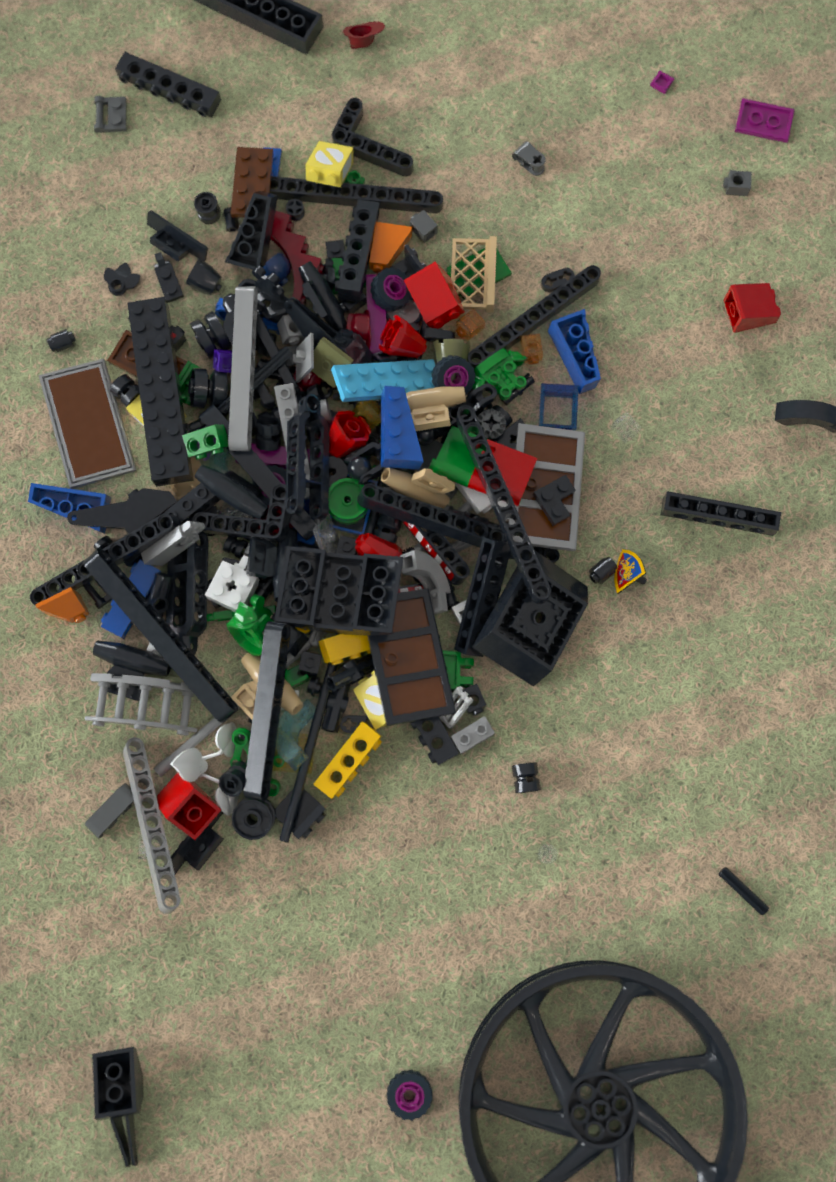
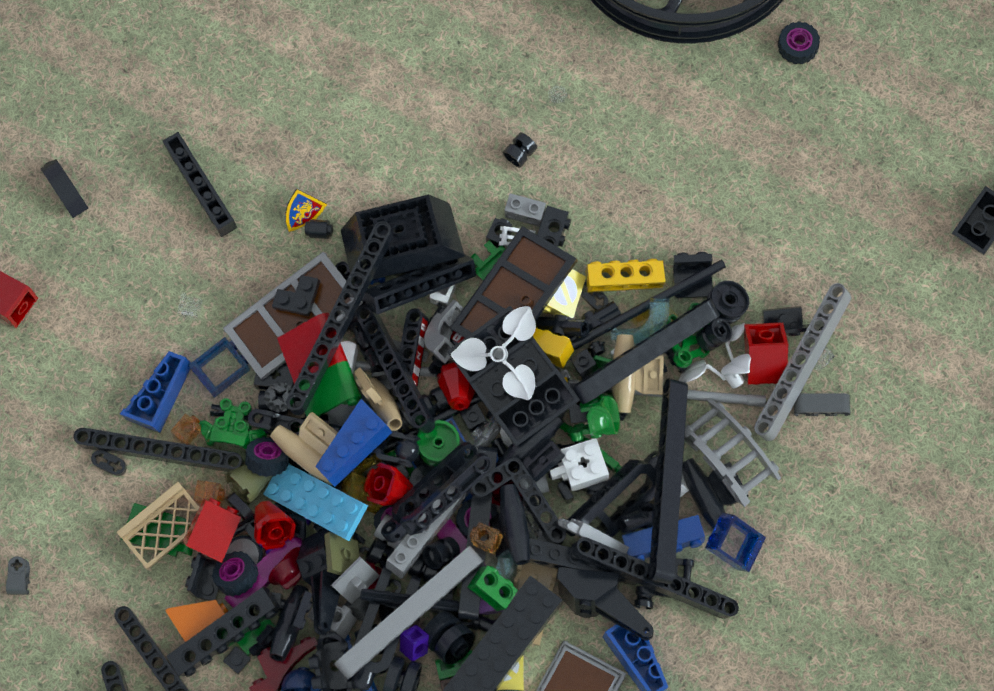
camera: 130 degrees left, 5 degrees down
orange slope [35,587,90,623] -> none
black wheel [223,536,249,559] -> none
dark grey brick [410,210,438,243] -> none
none -> white plant [451,306,536,400]
none -> clear orange brick [470,522,503,554]
none -> clear blue window [705,513,766,572]

